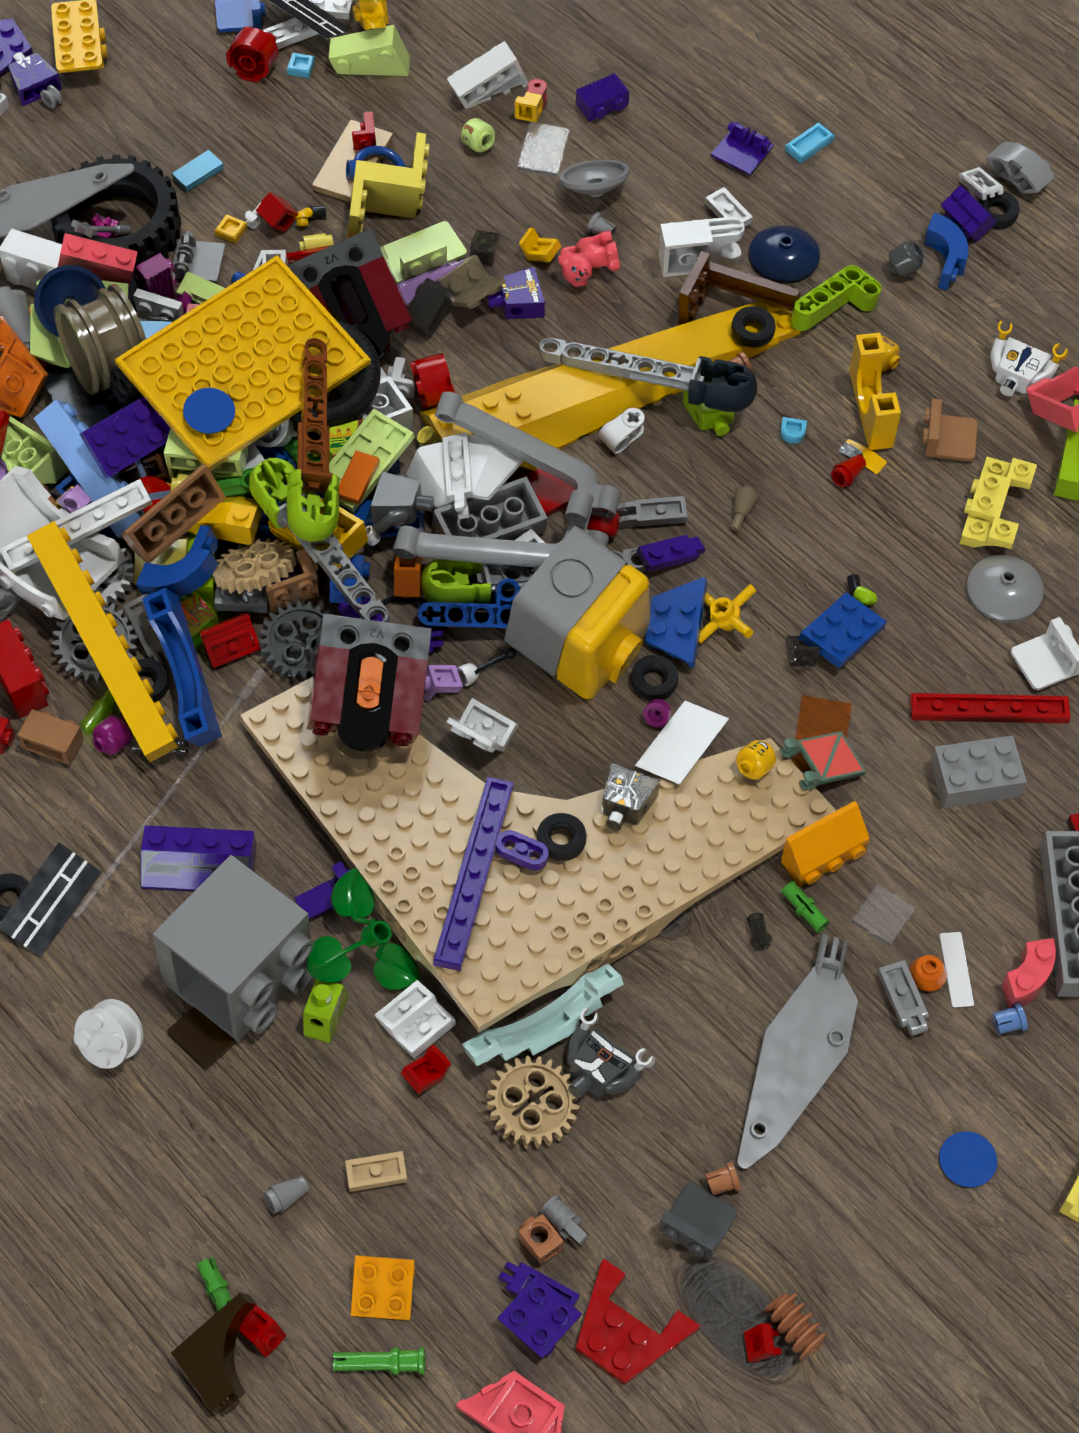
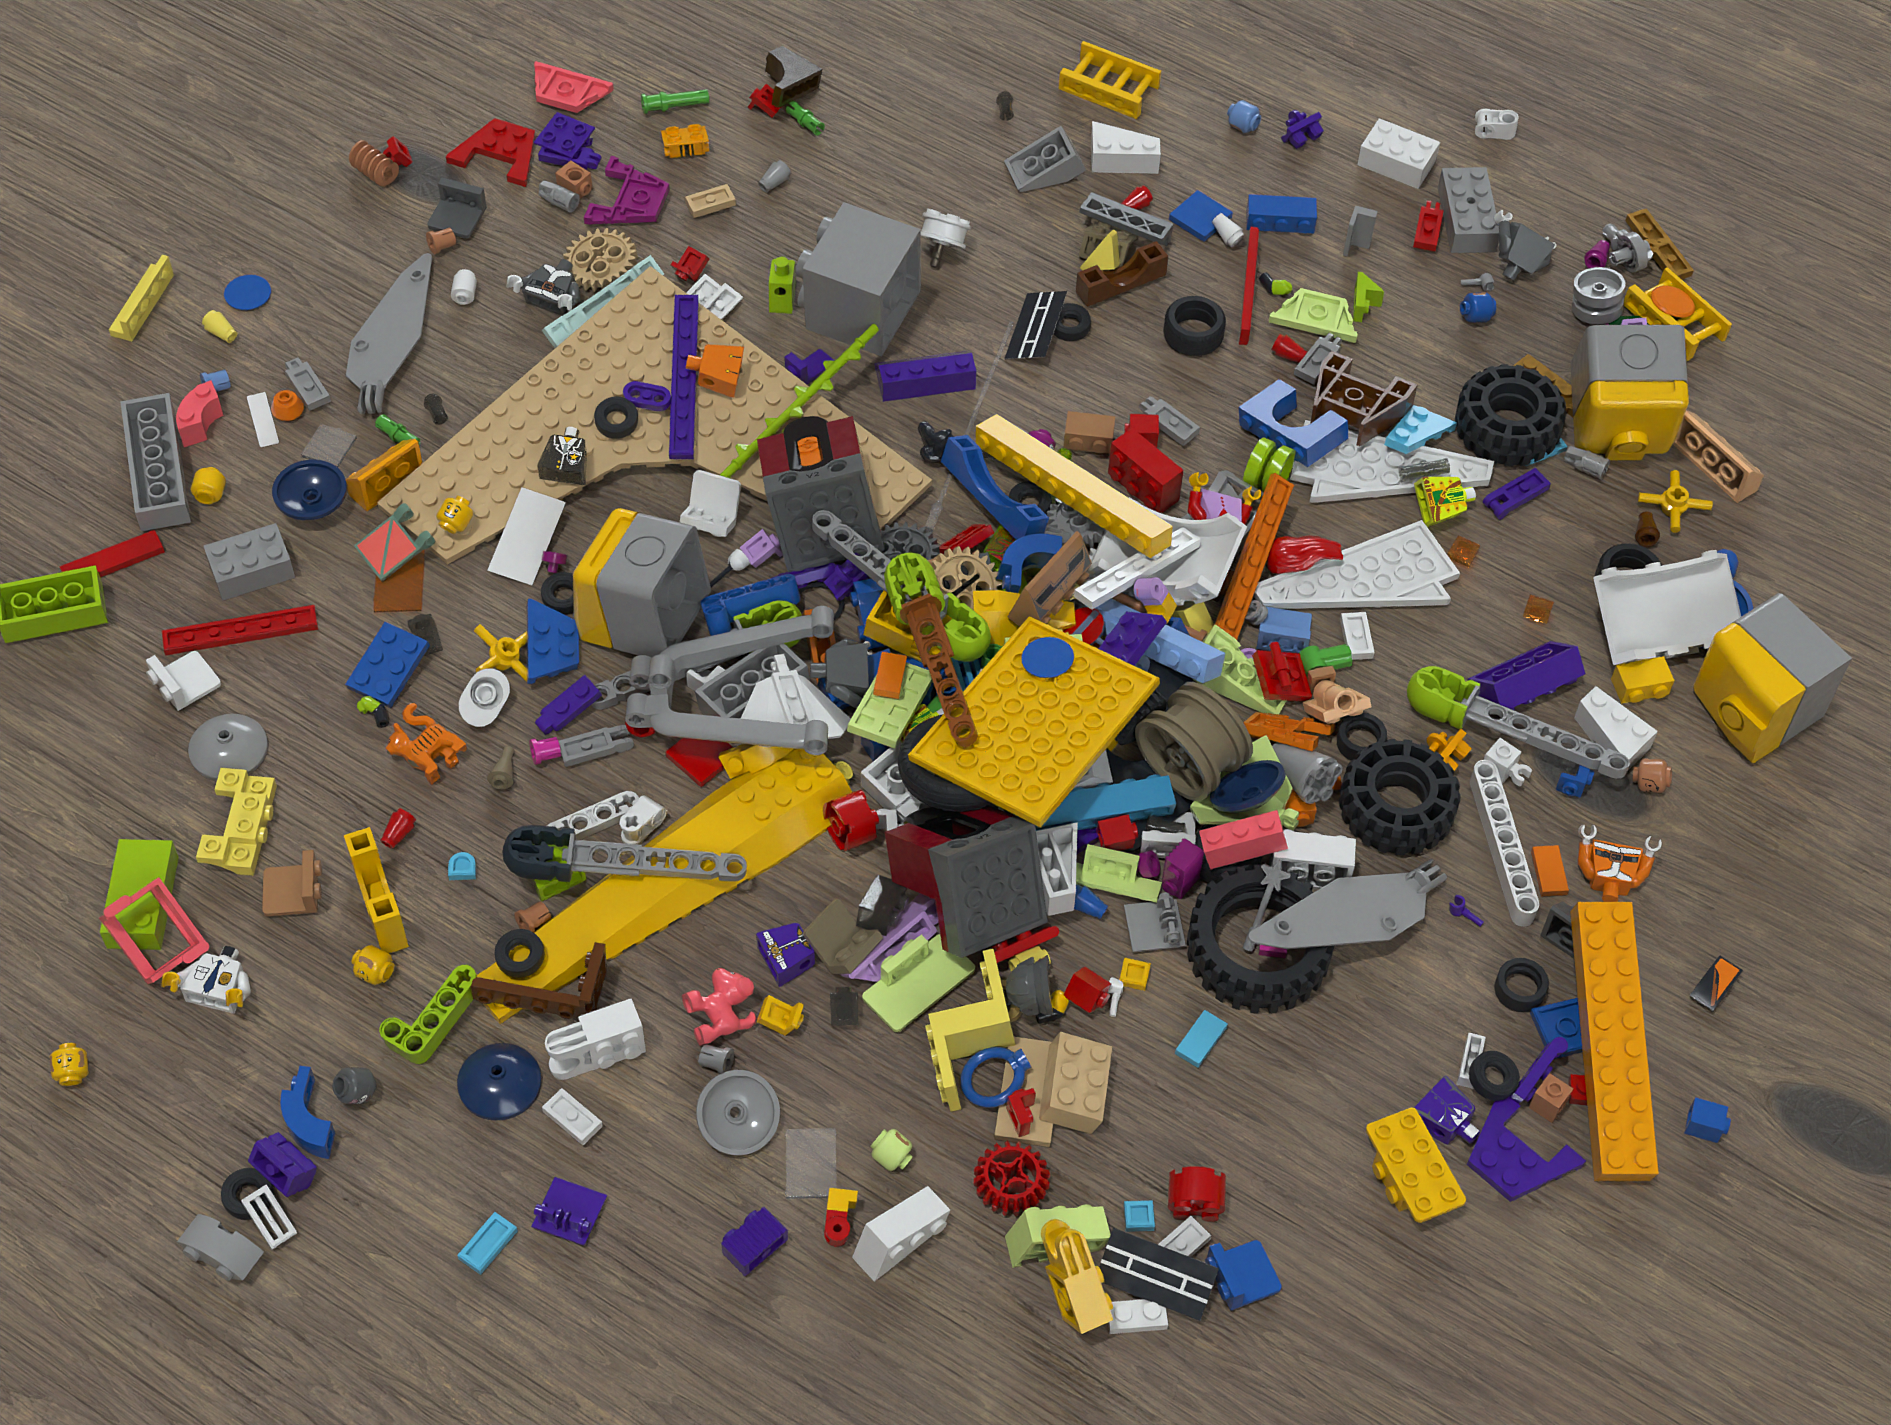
camera: 165 degrees right, 5 degrees down
light grey bush [40,85,63,109] -> none
green plant [307,868,421,990] -> none
yellow sticker [838,439,887,474] -> none
none -> yellow head [190,467,226,504]
none -> light yellow cone [202,310,238,343]
none -> dark blue dish [272,459,347,520]
none -> orange animal [385,703,467,785]
none -> white brick [451,269,477,305]
none -> white piece [459,669,510,727]
none -> dark pink bush [529,737,561,765]
none -> white beam [547,791,639,840]
none -> magenta wing [584,156,670,224]
none -> orange torso [686,344,744,398]
none -> lime plant [719,324,879,478]
none -> black hair [918,421,955,463]
none -> red gear [973,1140,1050,1216]
none -> dark grey helmet [1001,955,1053,1023]
none -> tan brick [1039,1032,1112,1134]

